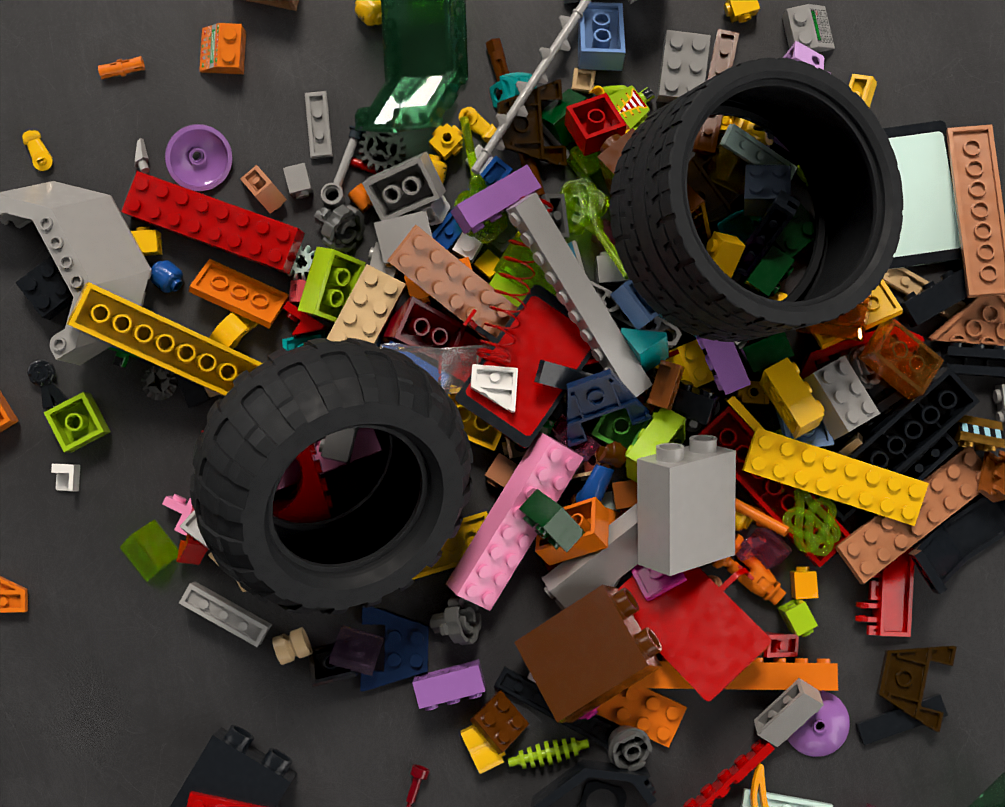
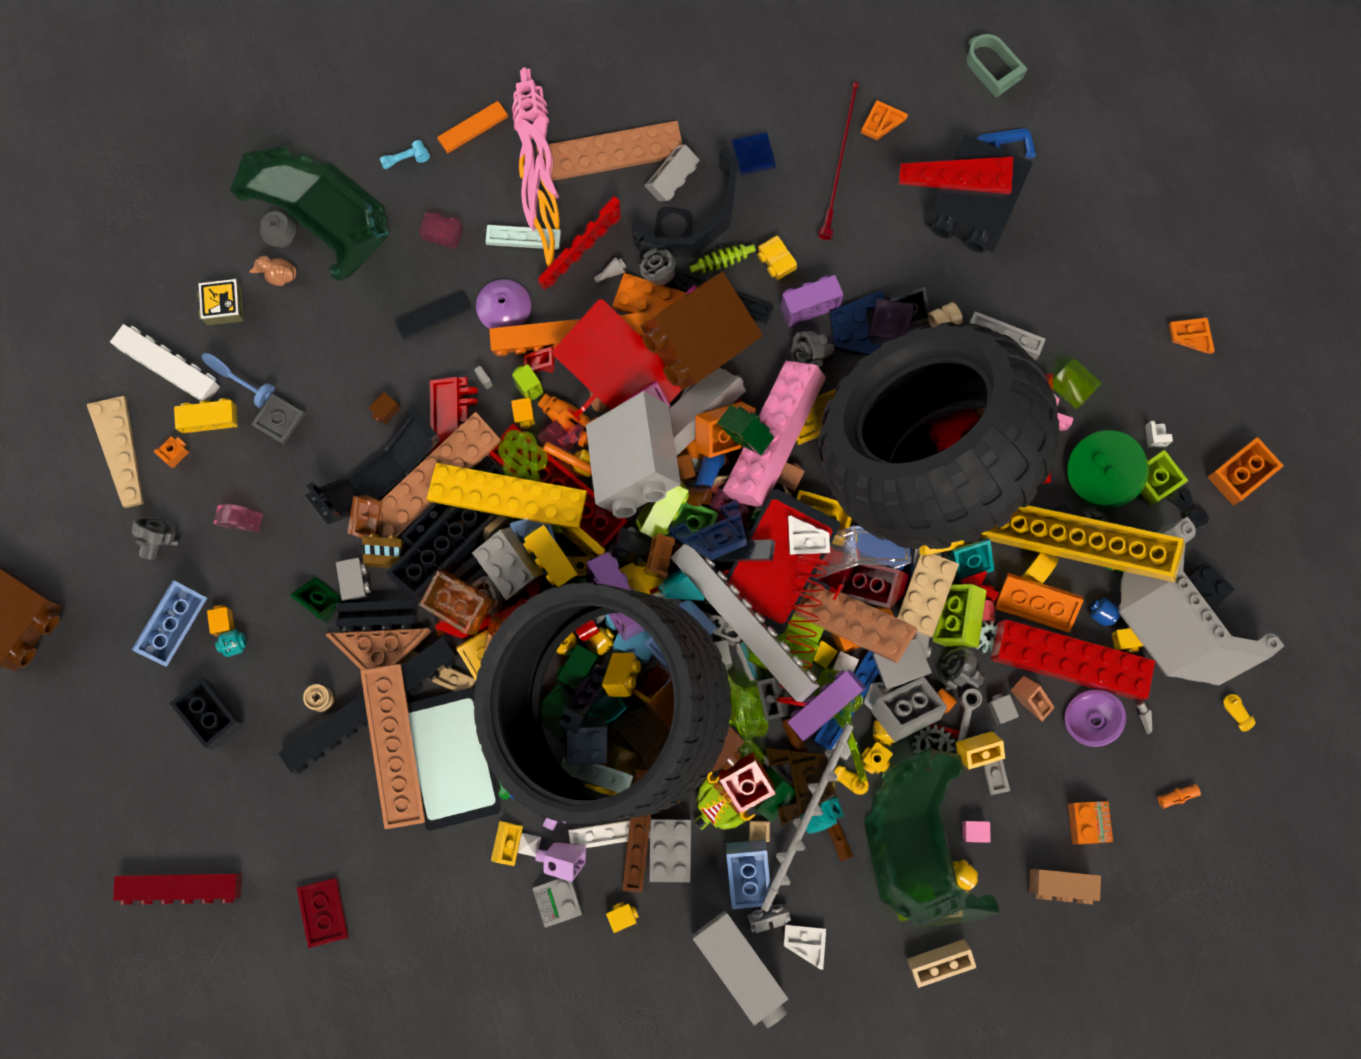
camera: 175 degrees right, 10 degrees down
reddish brown plate [470,690,529,755] -> none
light grey brick [754,678,824,747] -> none
dark brown wing [876,646,957,732] -> none
none -> reddish brown brick [369,392,401,425]
none -> light grey tile [475,366,493,390]
none -> light grey cone [594,257,627,284]
none -> yellow brick [956,731,1005,769]
none -> bright pink panel [962,821,990,843]
none -> green brick [1068,430,1149,508]

